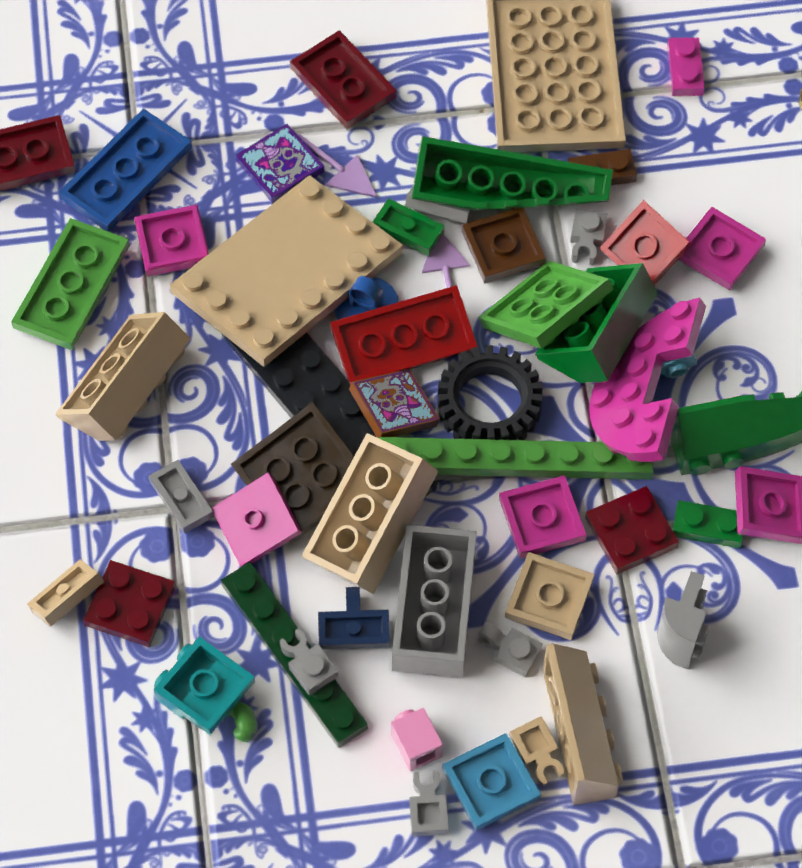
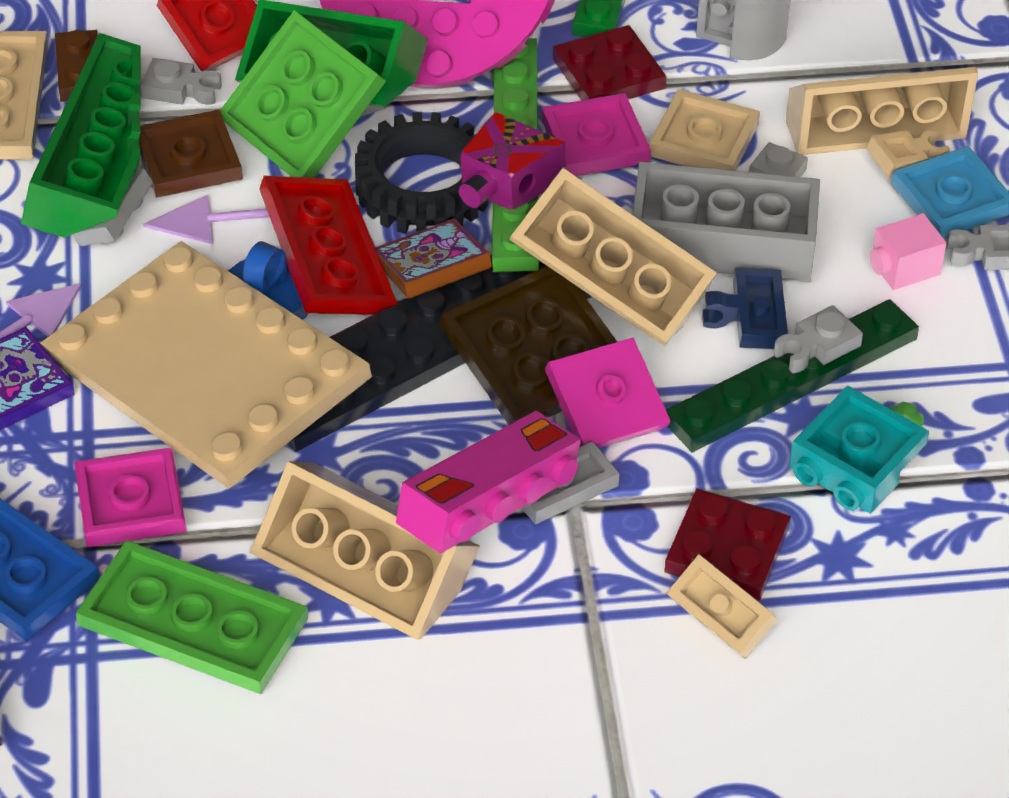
camera: 90 degrees left, 15 degrees down
green plate [372,198,445,256] -> none
none -> dark pink brick [396,411,581,554]
none -> magenta torso [459,112,566,210]

